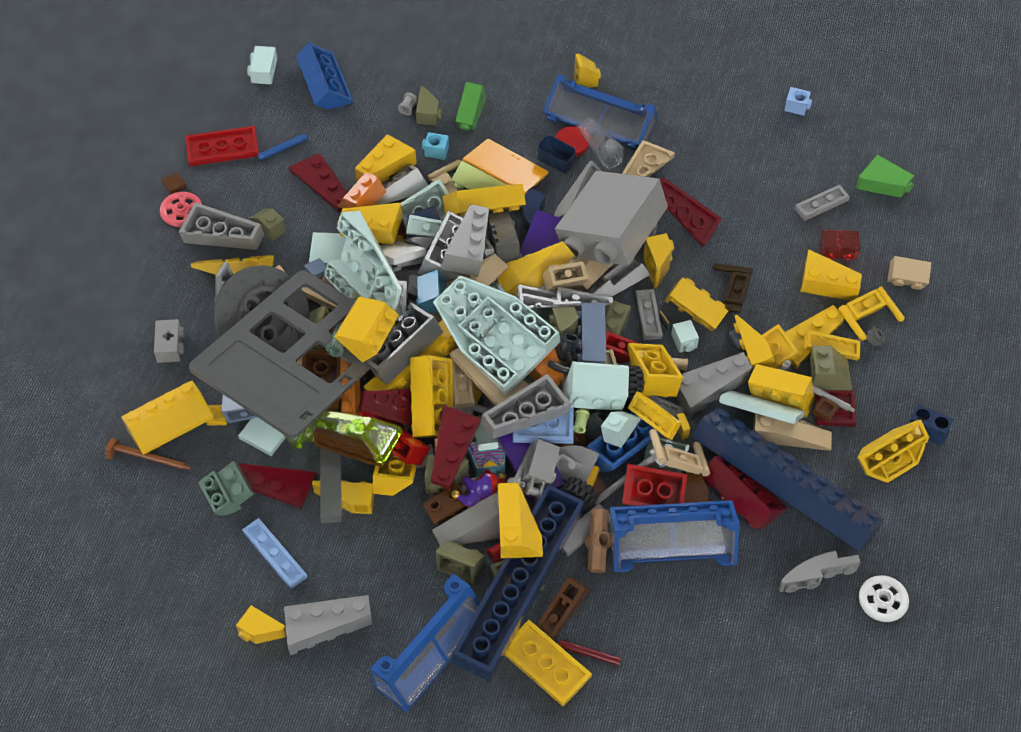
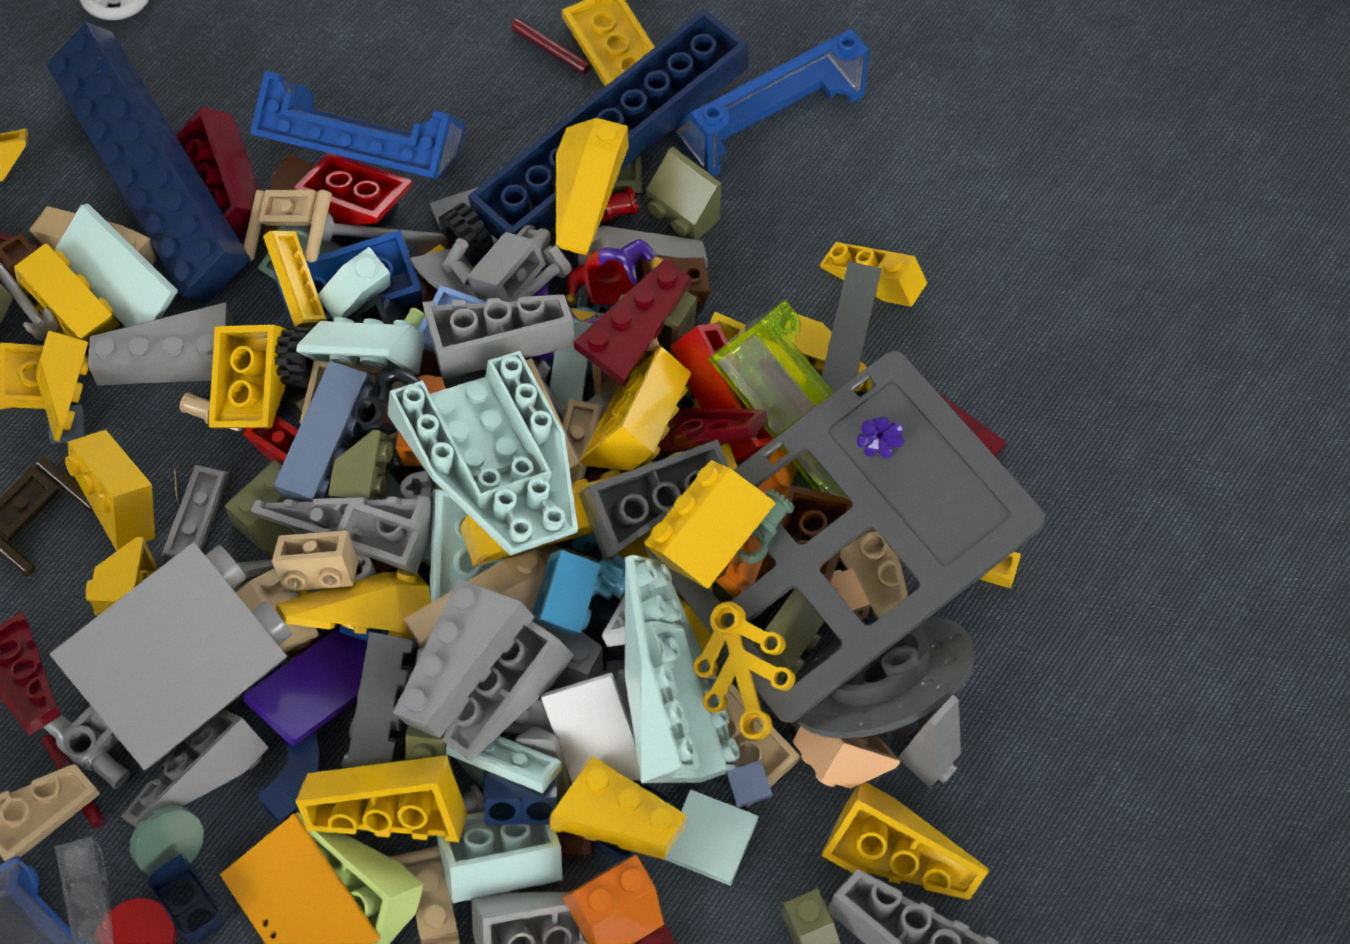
camera: 160 degrees left, 5 degrees up
dark orange piece [105,438,191,470] -> none
yellow slope [121,380,214,455] -> none
light grey brick [154,319,184,363] -> none
sand green brick [198,461,254,515] -> none
yellow slope [236,605,287,644] -> none
light blue tile [242,518,307,589] -> none
light grey wedge [284,595,372,656] -> none
reddish brown slope [536,577,591,640] -> none
medium nougat piece [585,509,612,573] -> none
light aqua brick [671,320,699,353] -> none
yellow tile [676,413,690,440] -> none
light grey slope [779,551,860,593] -> none
none -> sand green tile [130,804,204,876]
none -> yellow plant [693,602,795,741]
none -> yellow slope [820,242,927,307]
none -> dark purple plant [857,416,904,459]

